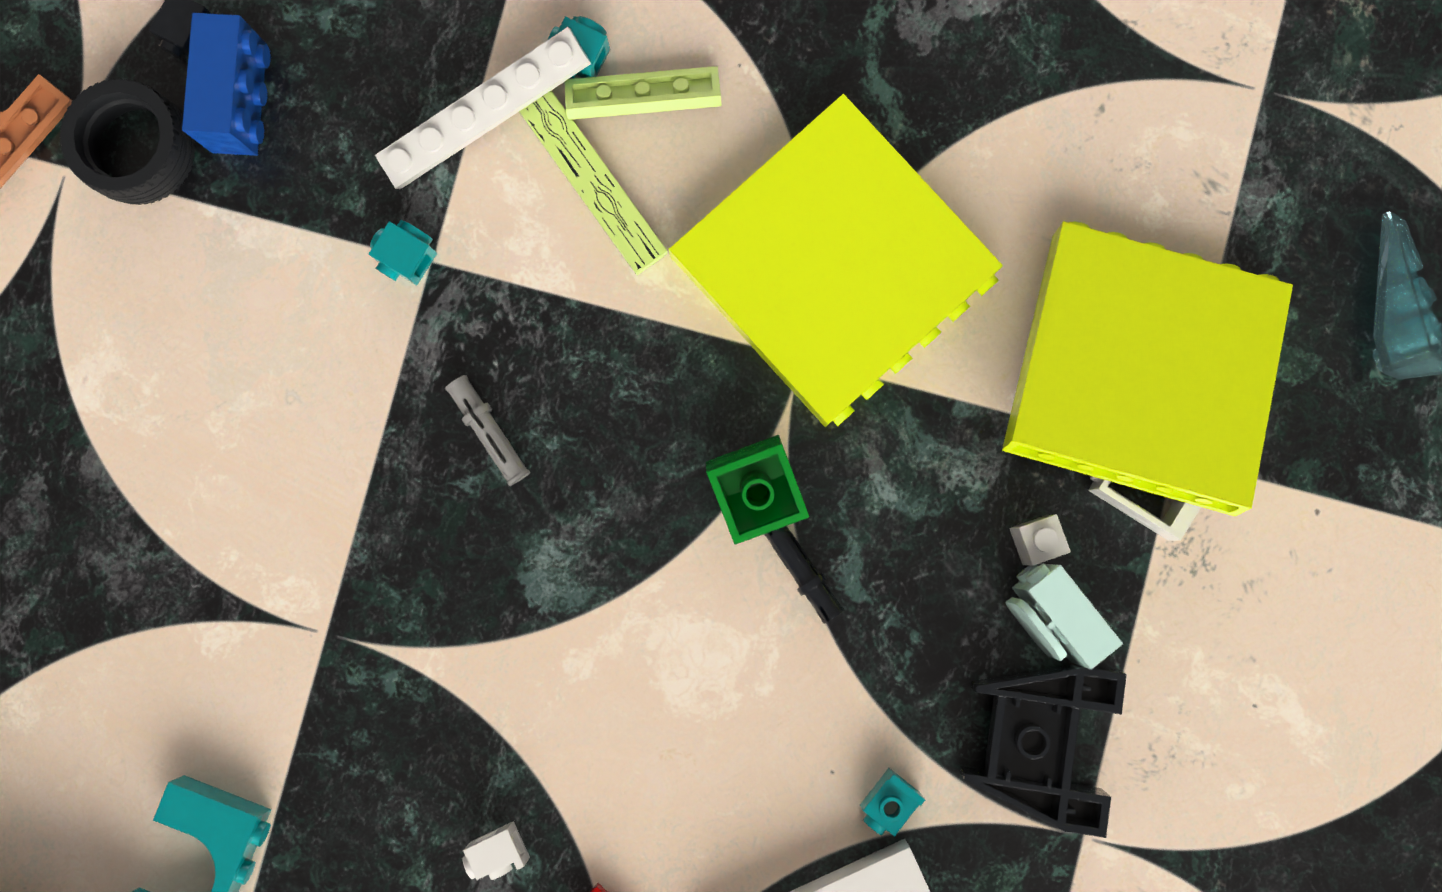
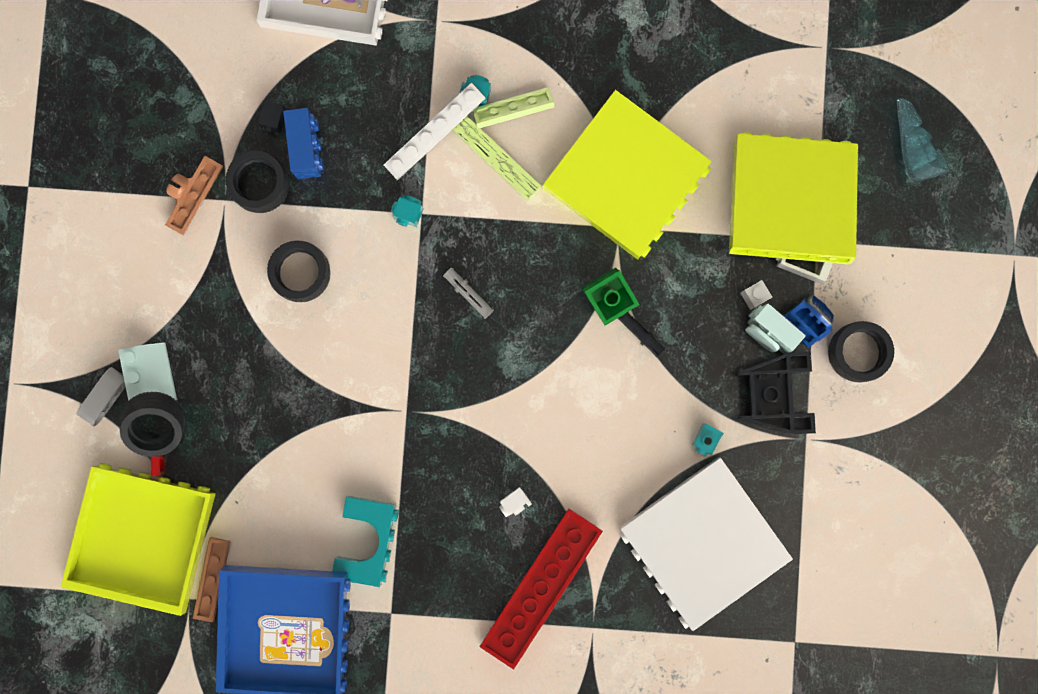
camera: 15 degrees left, 0 degrees up
none -> black tyre [267,240,331,302]
none -> blue piece [783,294,834,348]
none -> black tyre [828,321,895,383]

